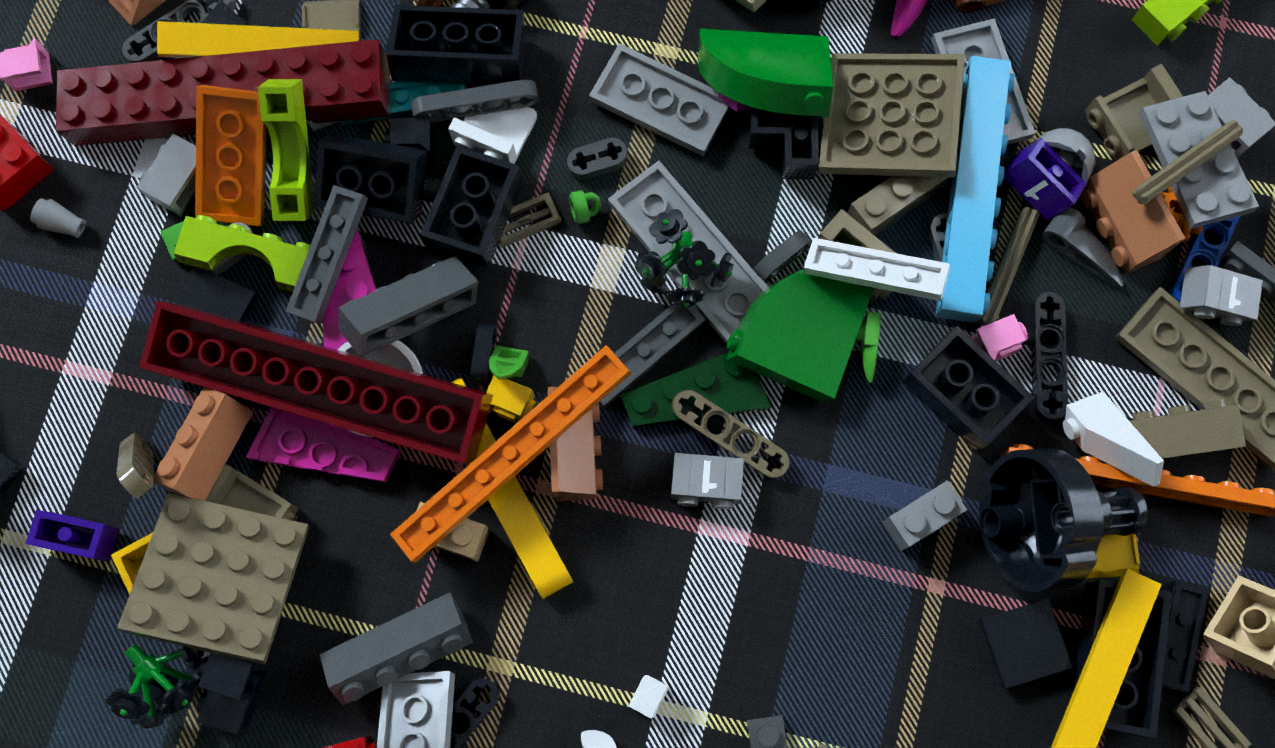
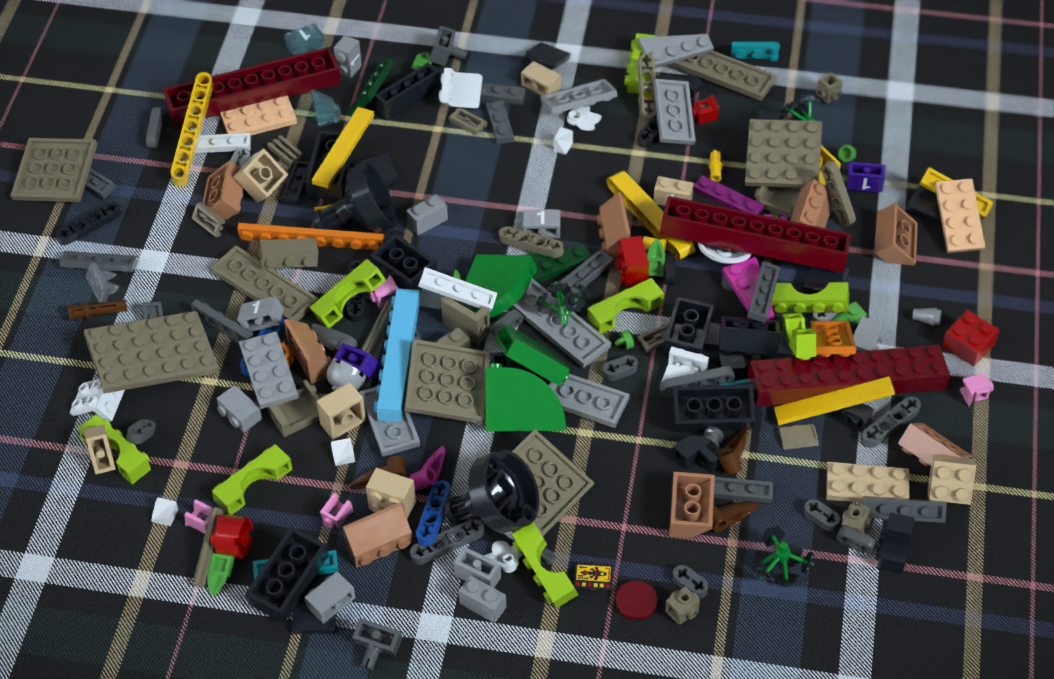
camera: 175 degrees right, 25 degrees down
dark grey brick [320,592,473,706] -> none
dark grey brick [339,256,478,357] -> none
orange plate [390,345,632,563] -> none
white slope [1063,391,1164,487] -> none
dark tan axle [1132,120,1243,205] -> none
none -> lime arch [309,259,386,328]
none -> tan brick [317,382,366,440]
none -> white slope [331,438,355,466]
none -> green brick [496,323,570,386]
none -> lime arch [587,278,664,334]
none -> red brick [616,236,649,289]
none -> magenta plate [693,175,764,215]
none -> yellow axle [709,150,723,182]
none -> bright green tile [837,145,856,162]
none -> nougat slope [875,203,918,266]

